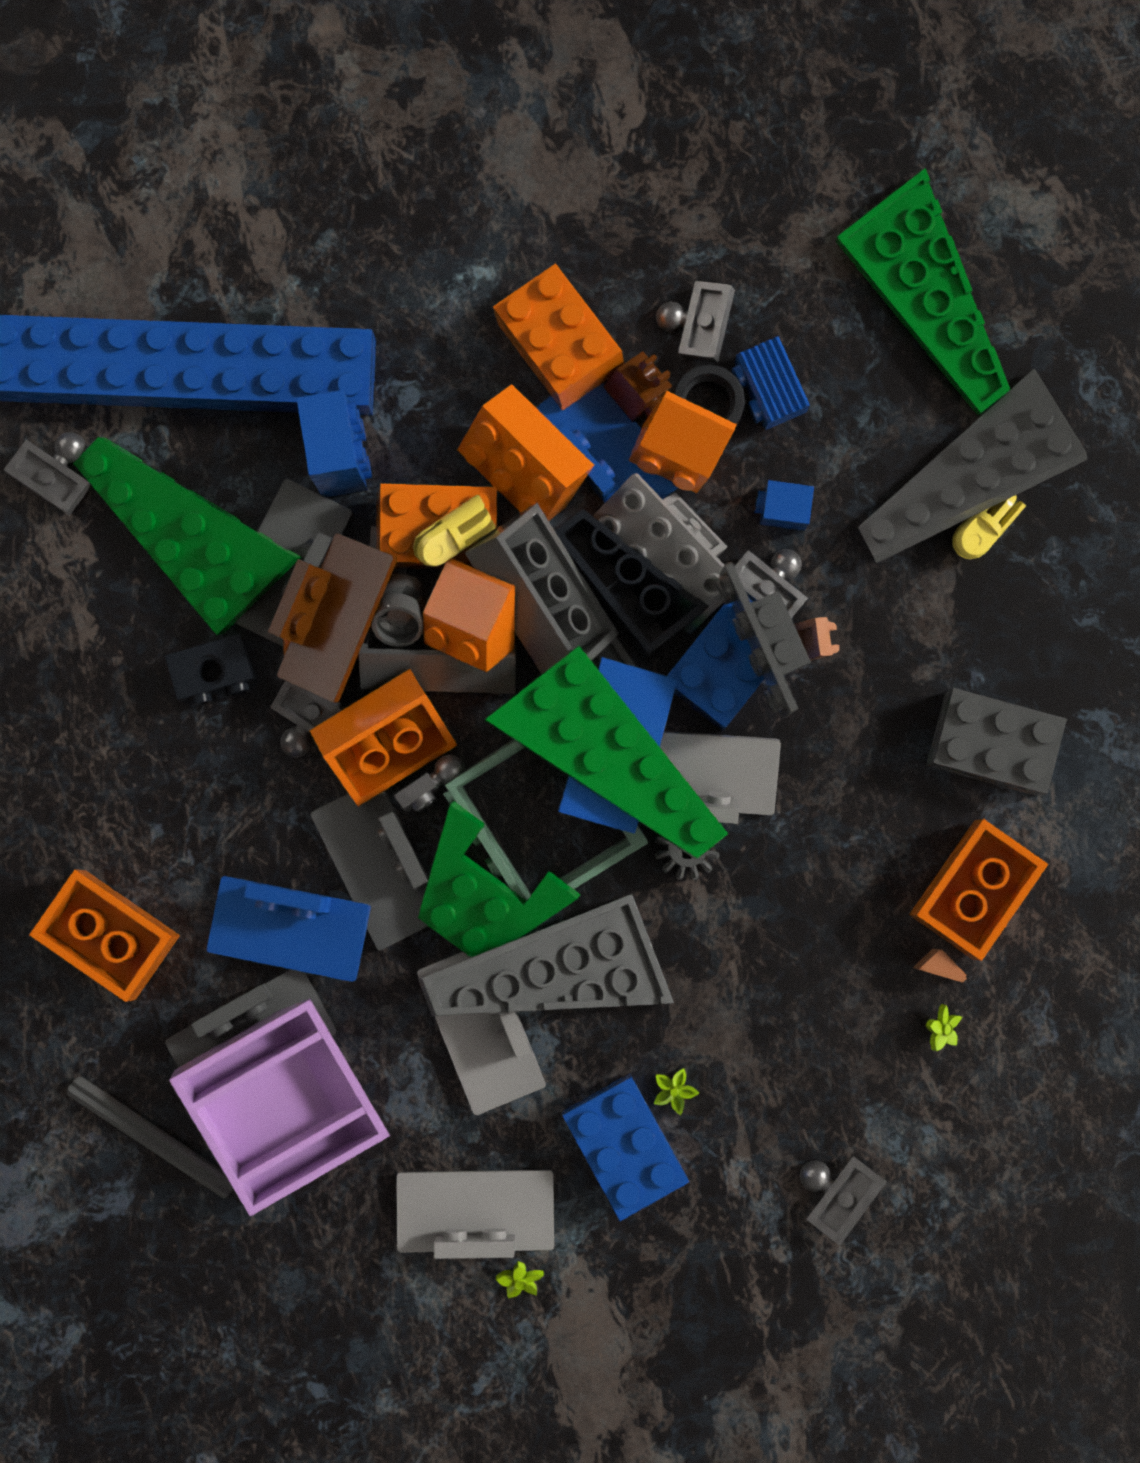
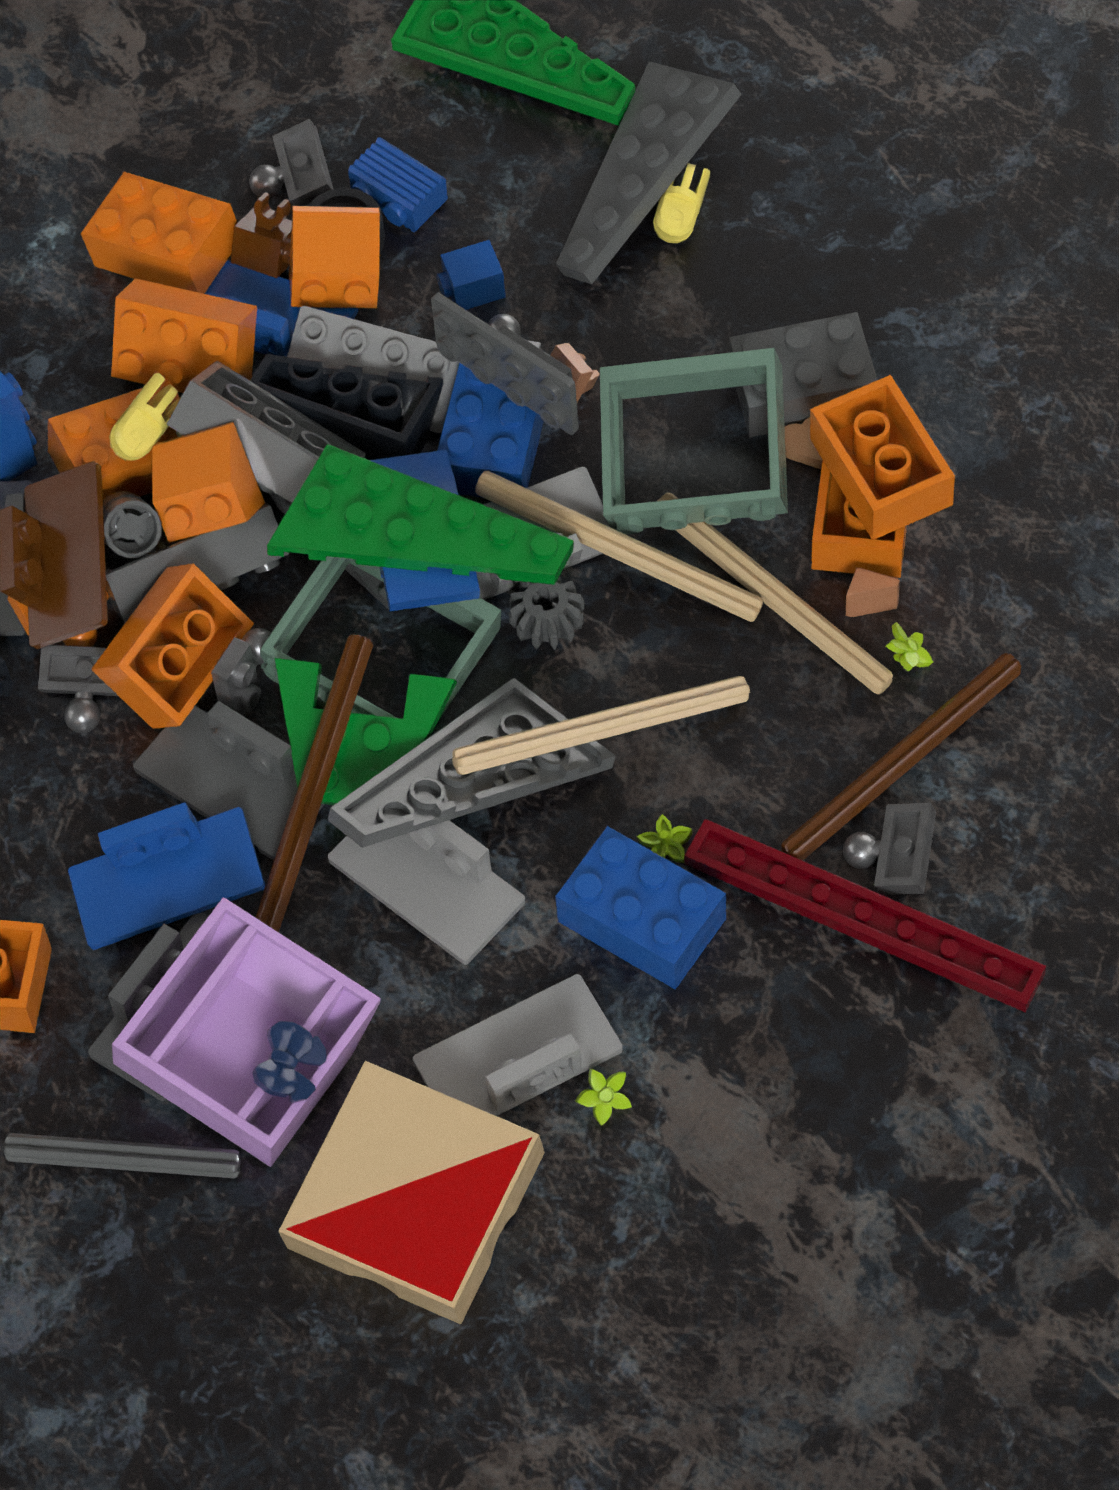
camera: 20 degrees left, 25 degrees down
none -> dark blue piece [252,1021,326,1103]
none -> reddish brown axle [255,634,373,932]
none -> tile [278,1061,545,1324]
none -> tan axle [452,676,750,775]
none -> tan axle [475,471,763,622]
none -> sand green window [600,348,788,534]
none -> tan axle [657,493,893,694]
none -> dark red plate [684,819,1046,1013]
none -> reddish brown axle [781,653,1021,861]
none -> medium nougat tile [785,417,823,469]
none -> orange brick [810,375,955,540]

